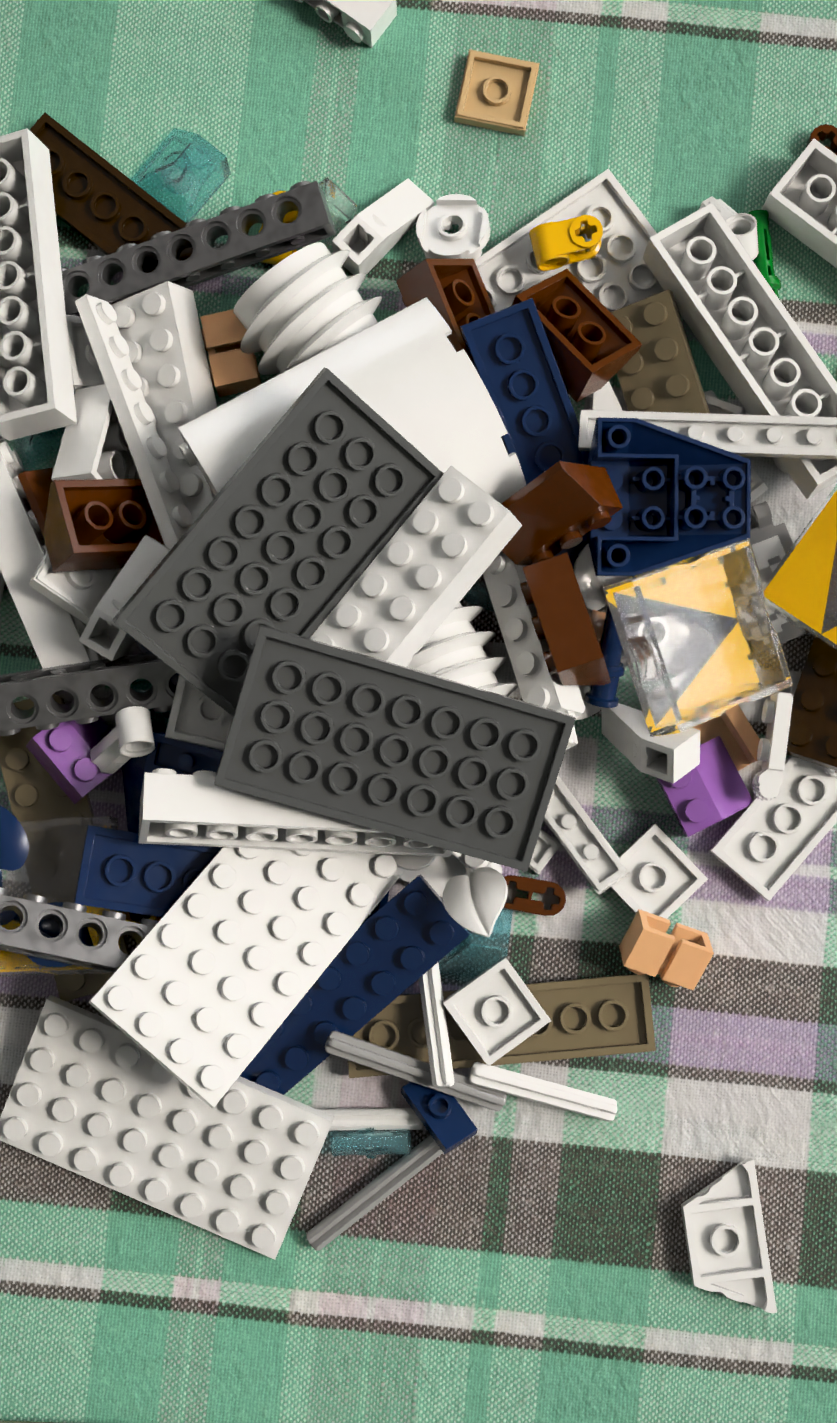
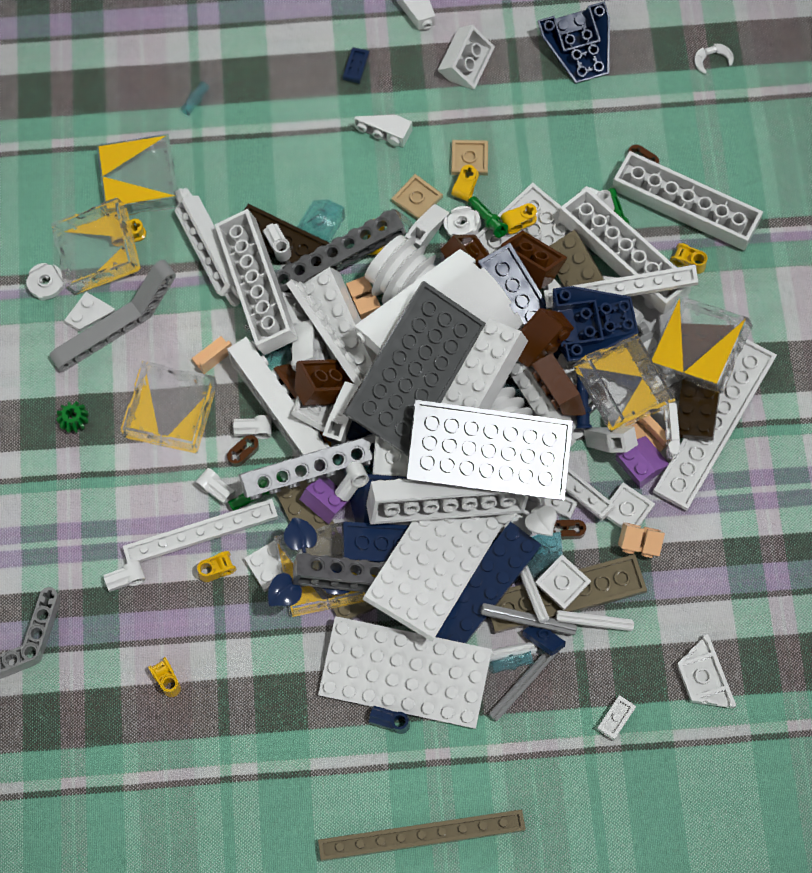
camera: 10 degrees left, 15 degrees down
none -> white piece [263,223,291,262]
none -> dark blue piece [369,706,410,734]
none -> tan tile [391,174,443,220]
none -> yellow piece [451,164,479,202]
none -> green pin [468,196,508,238]
none -> white plate [597,695,636,741]

